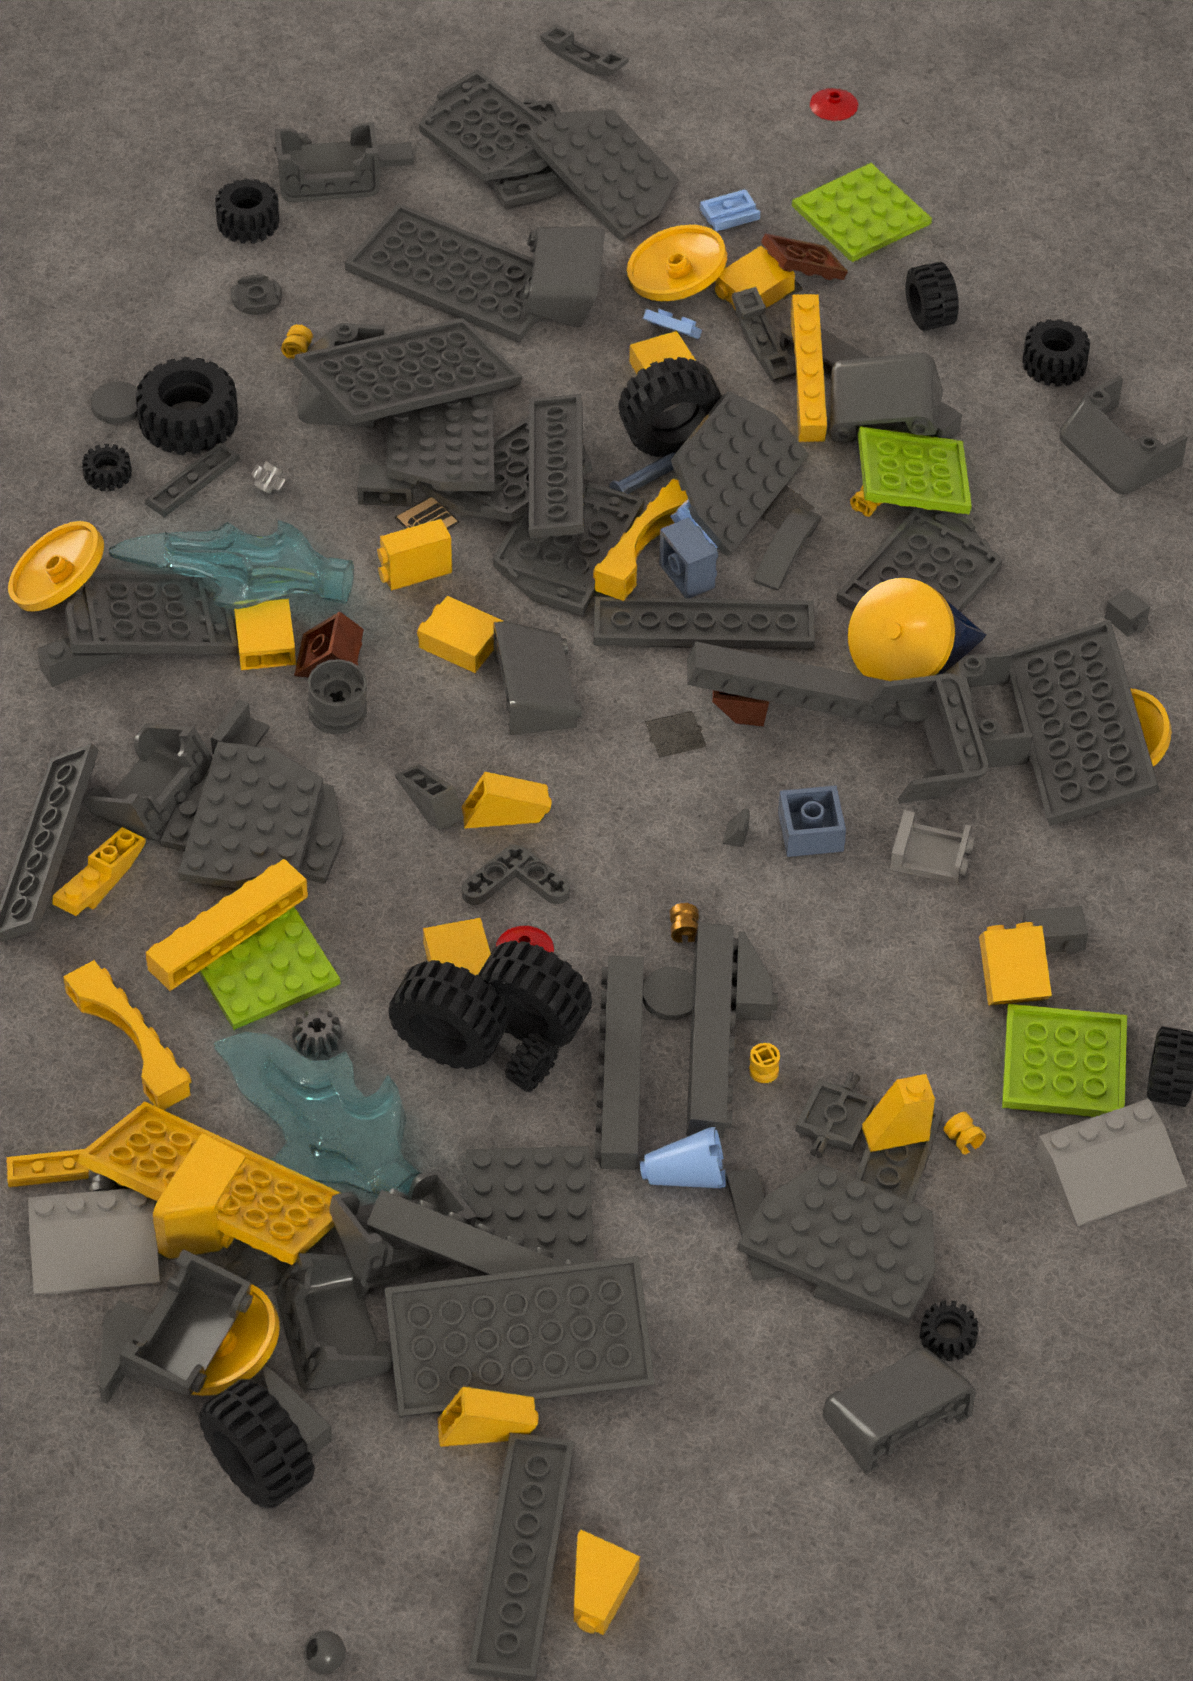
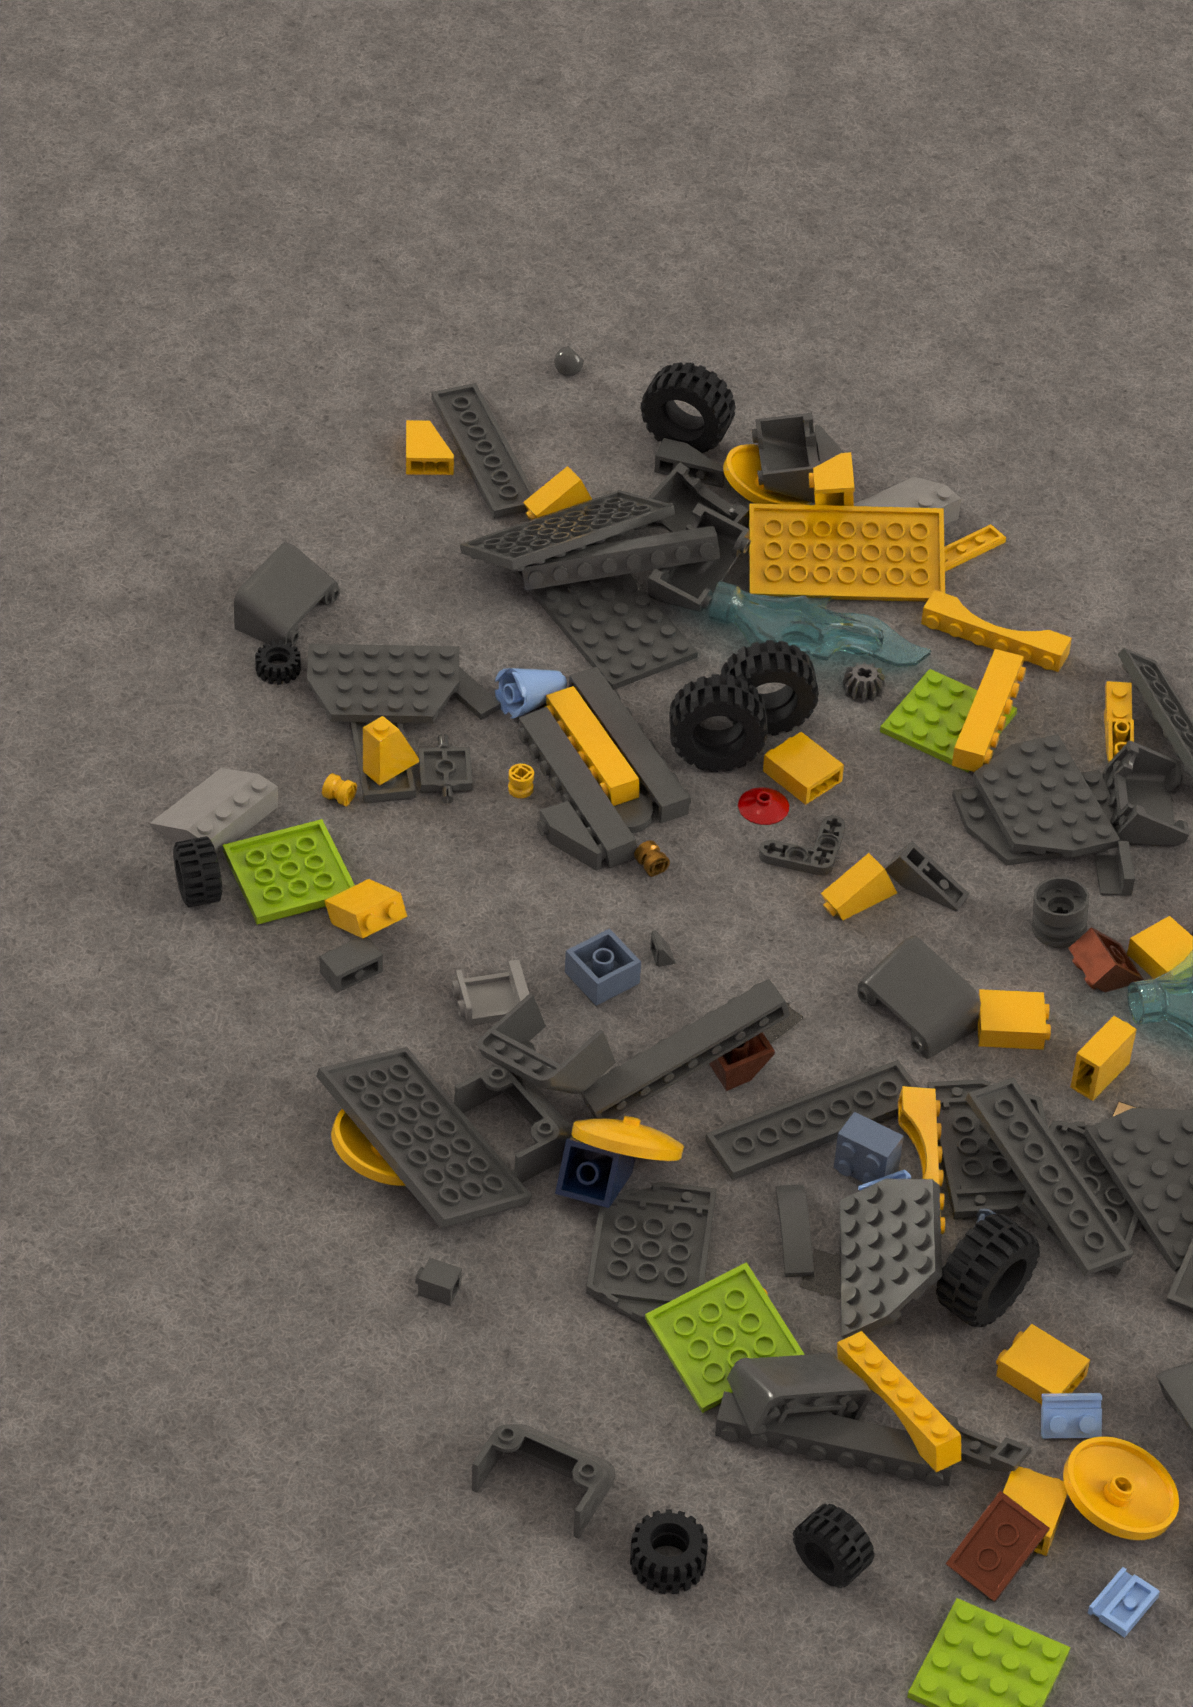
camera: 150 degrees right, 5 degrees down
none -> yellow brick [544,686,639,806]

